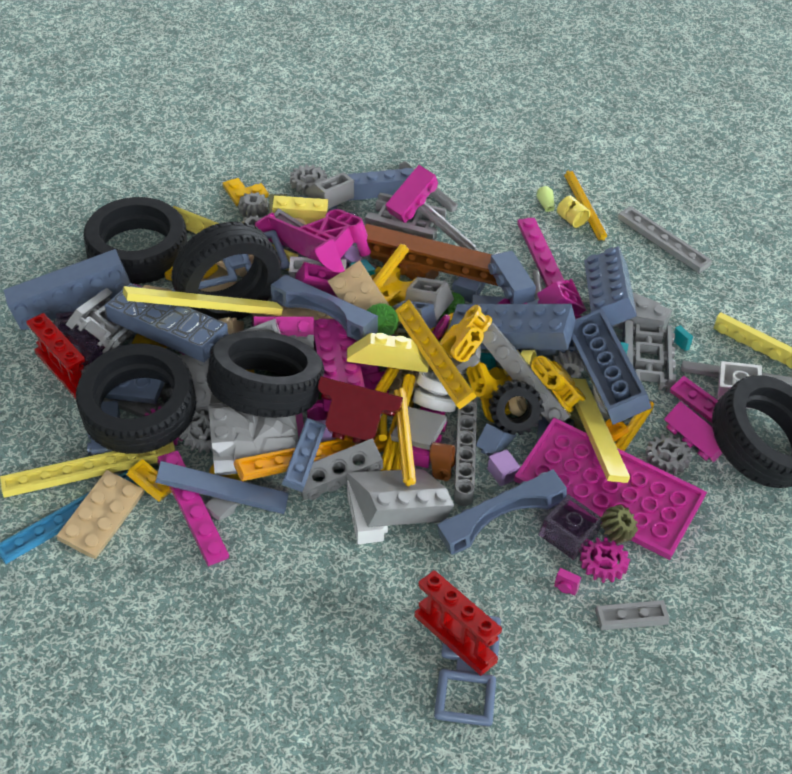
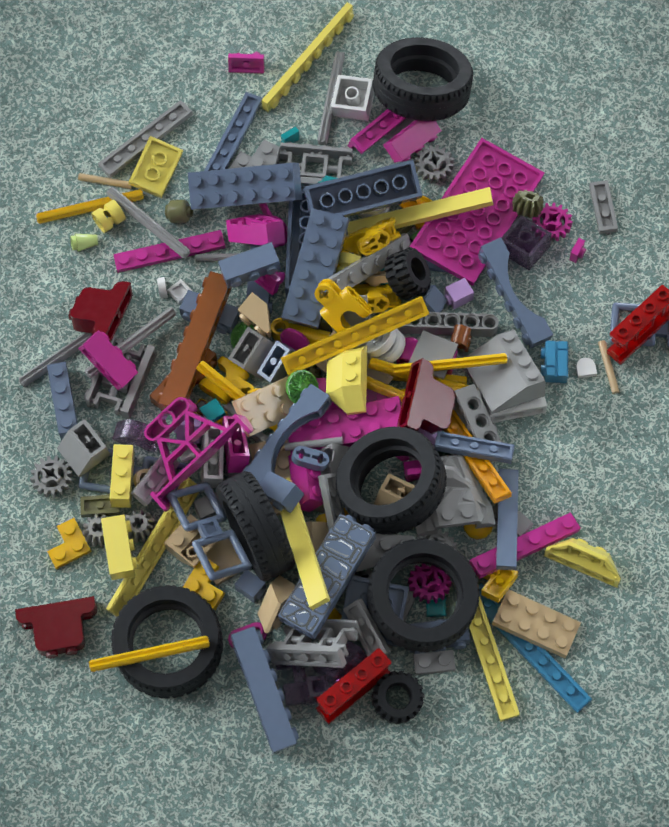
camera: 85 degrees left, 20 degrees up
none -> dark red brick [15,596,97,659]
none -> dark red brick [68,281,133,343]
none -> tan bar [78,173,132,189]
none -> yellow axle [89,636,210,672]
none -> light yellow brick [101,514,138,580]
none -> light grey axle [106,187,190,258]
none -> light yellow tile [128,136,183,198]
none -> white tile [157,277,168,299]
none -> olive head [165,199,193,223]
none -> sand blue plate [204,92,263,171]
none -> dark pink tile [228,51,264,74]
none -> tan slope [238,292,272,339]
none -> sand blue brick [259,471,304,513]
none -> light grey bar [285,437,344,451]
none -> sand blue beam [291,446,329,471]
none -> black tyre [371,671,424,724]
none -> light grey plate [413,650,456,675]
none -> dark azure brick [540,341,568,383]
none -> light yellow wedge [544,538,621,588]
none -> white tile [576,358,597,378]
none -> tan bar [598,340,620,394]

